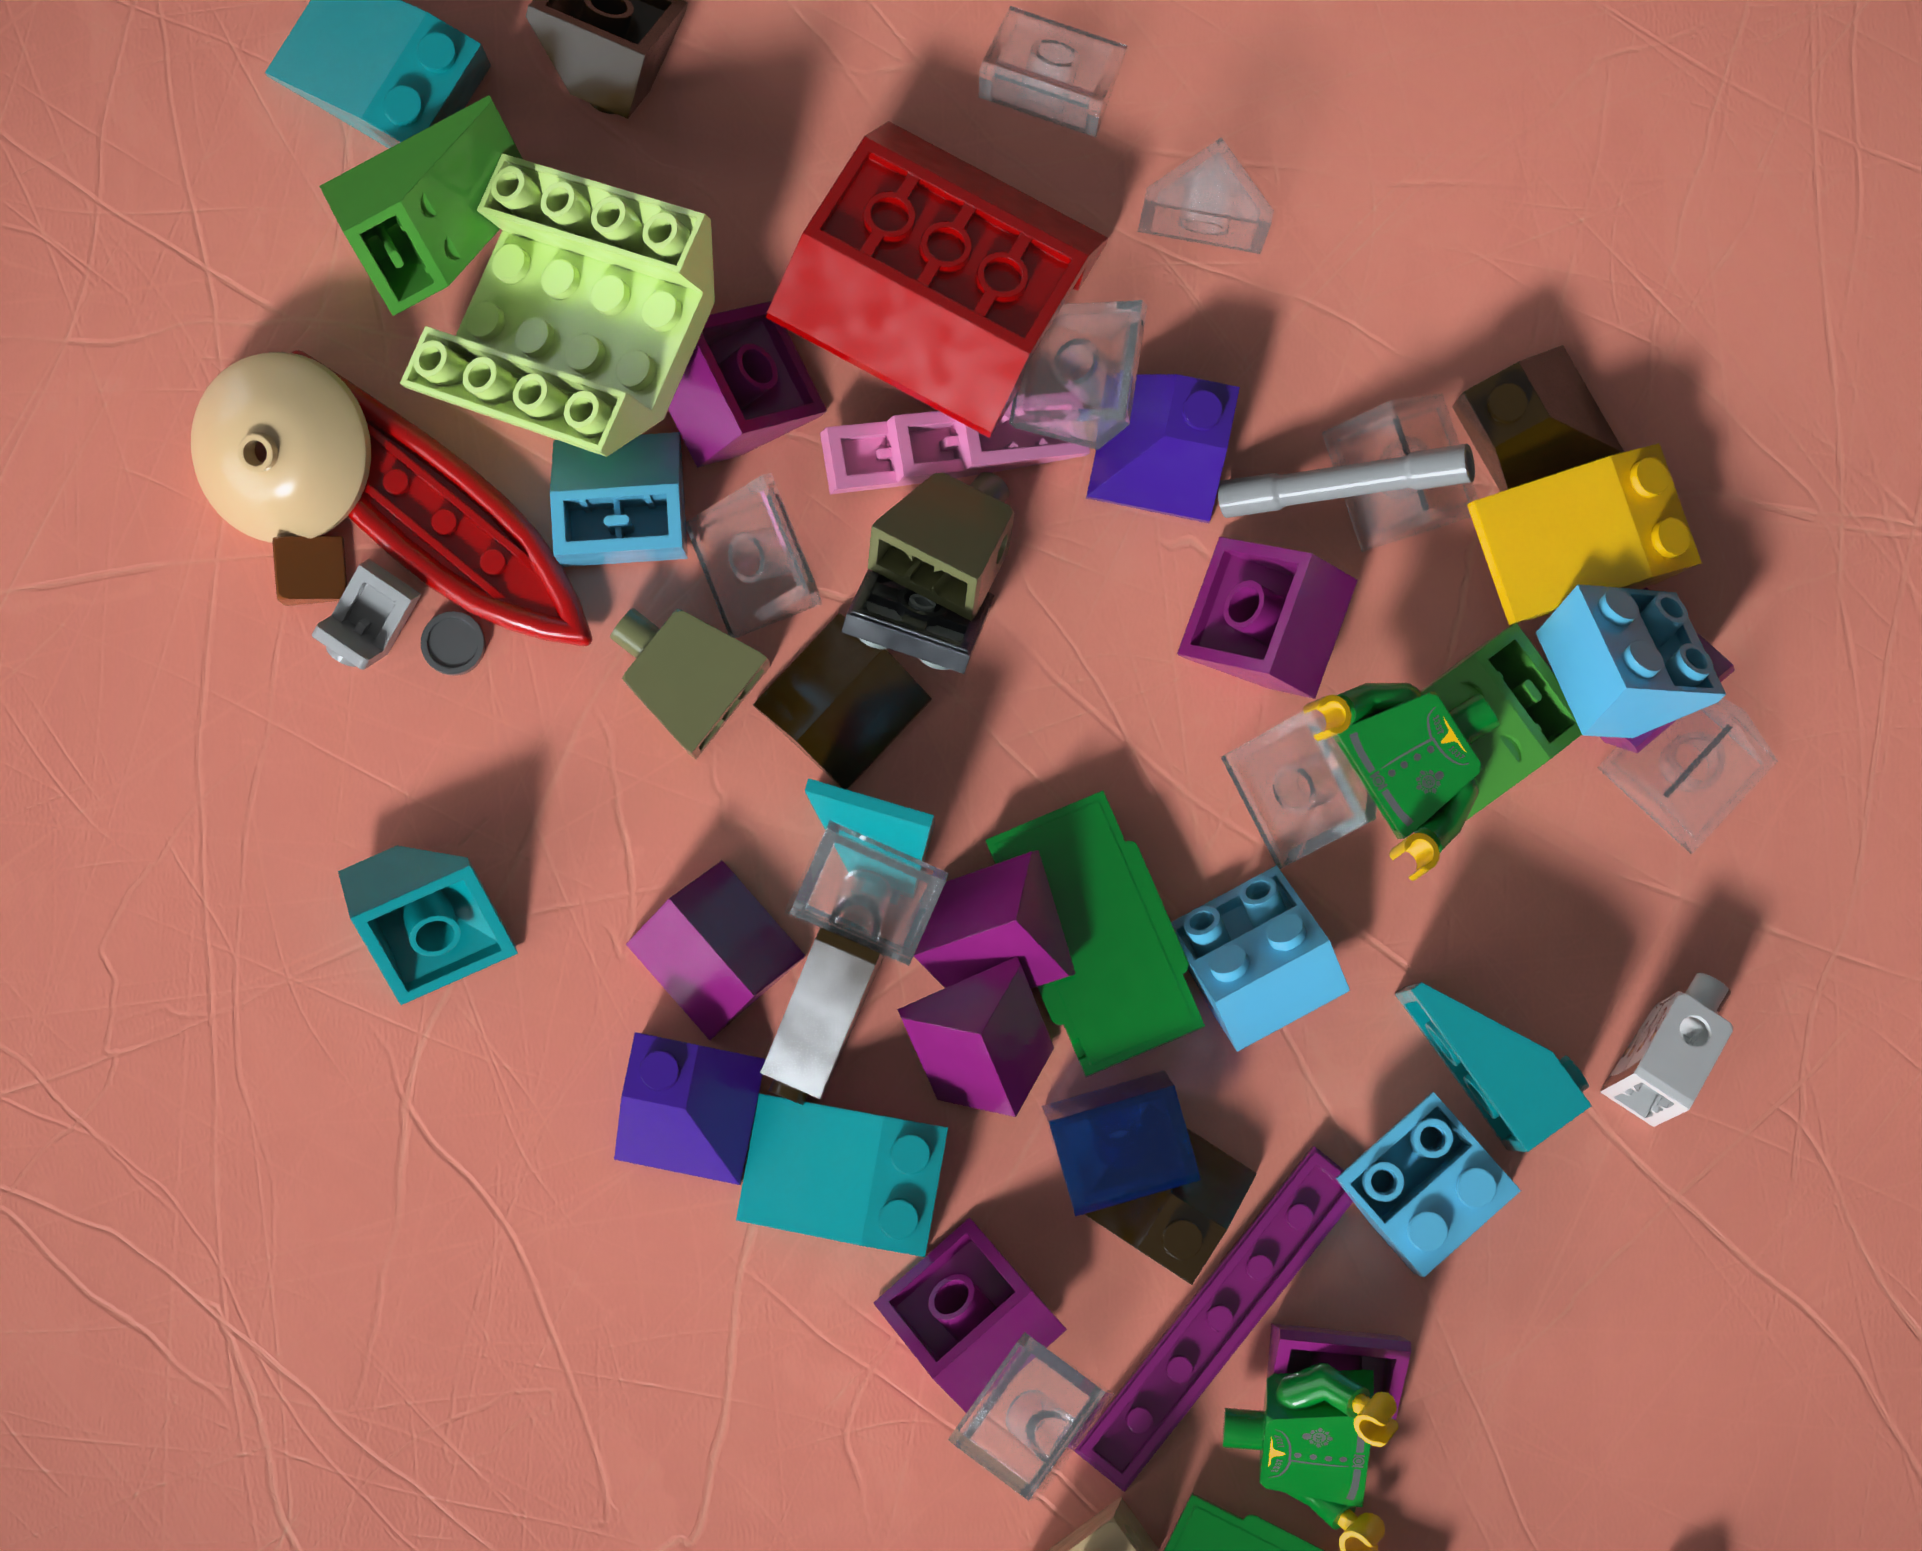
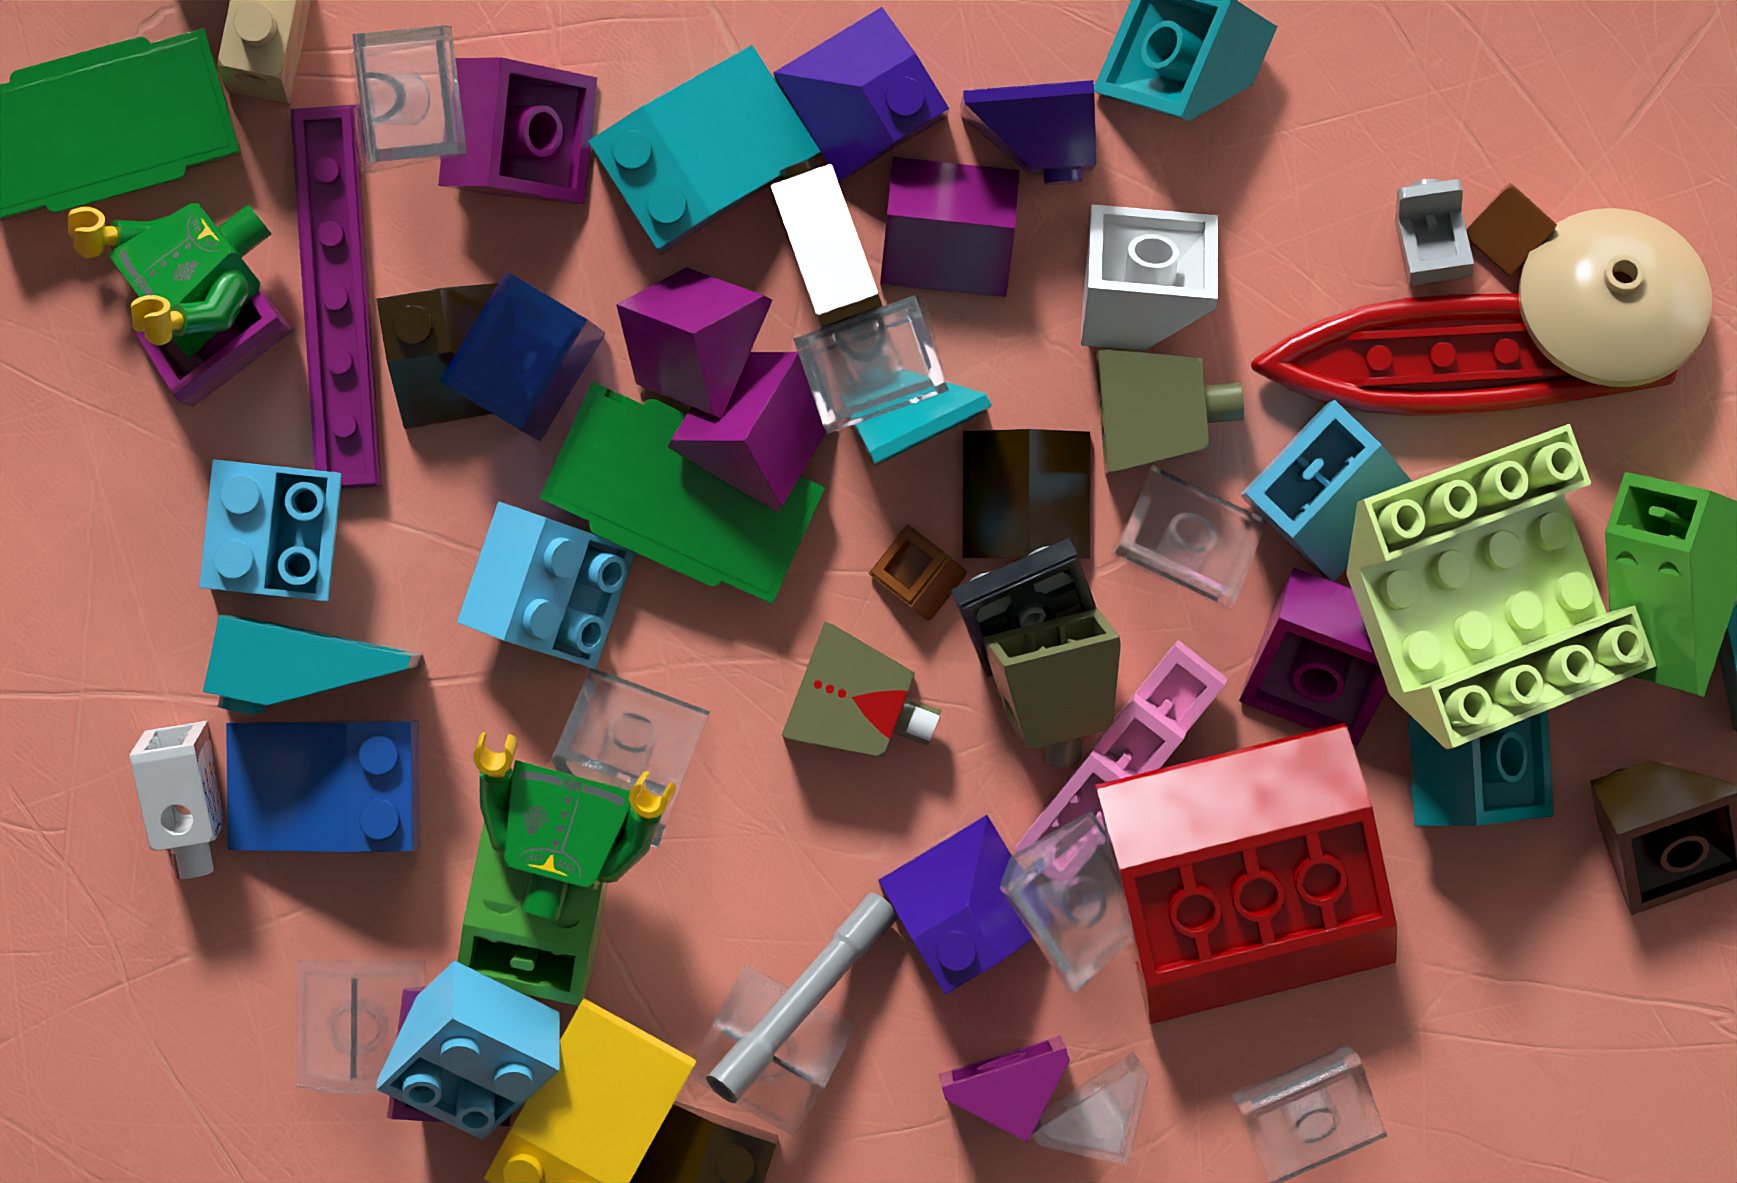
camera: 140 degrees right, 5 degrees up
dark grey piece [421,611,486,676] -> none
magenta slope [1177,537,1358,699] -> none
none -> blue slope [226,720,420,852]
none -> olive torso [781,622,941,757]
none -> dark orange slope [868,524,967,620]
none -> magenta slope [939,1035,1070,1142]
none -> dark purple slope [960,80,1096,185]
none -> white slope [1081,204,1218,351]
none -> teal slope [1407,710,1554,826]

